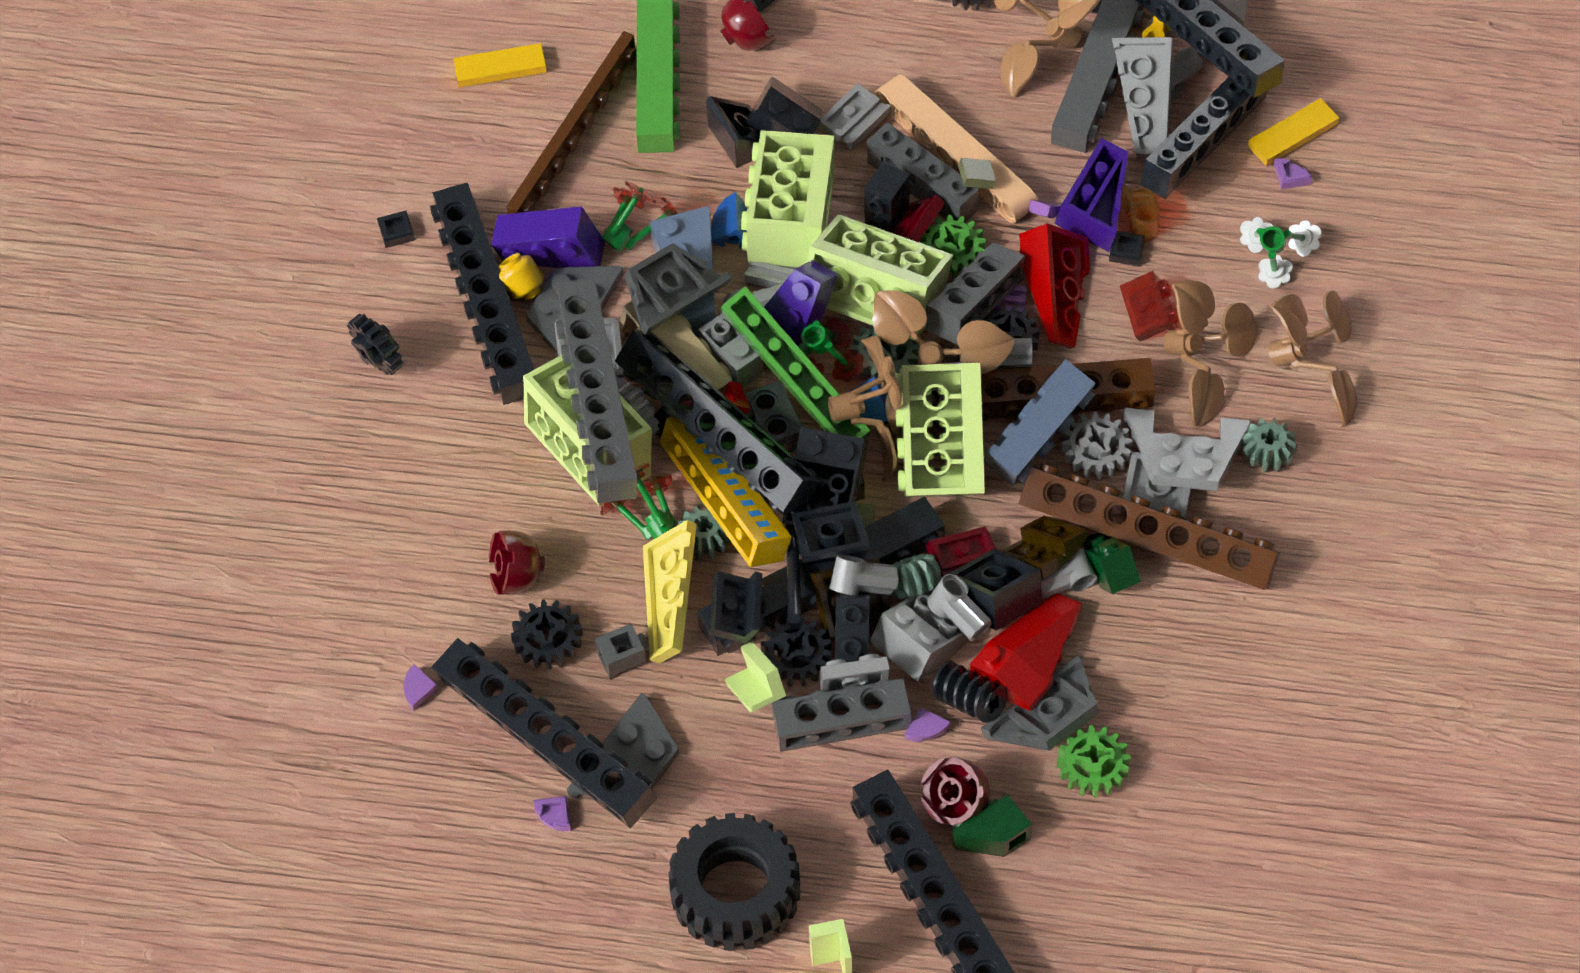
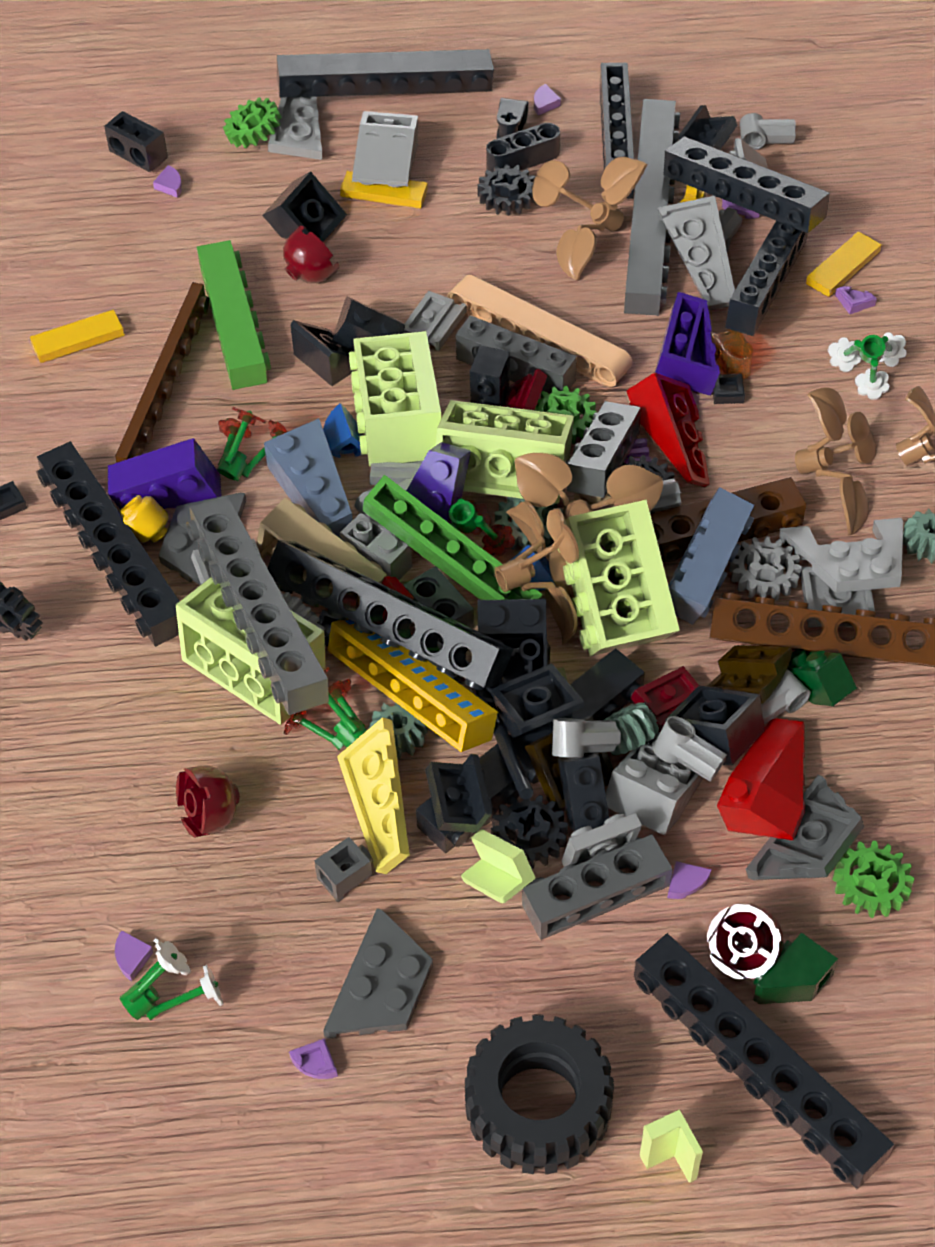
camera: 15 degrees left, 5 degrees down
black brick [432,638,657,829] -> none
black gear [511,599,583,669] -> none
dark grey wing [625,243,733,334] -> none
black piece [933,660,1008,723] -> none
tile [958,158,996,189] -> none
medium lavender tile [1029,200,1061,218] -> none
clear red bracket [1120,271,1179,342] -> none
none -> green plant [120,938,224,1020]

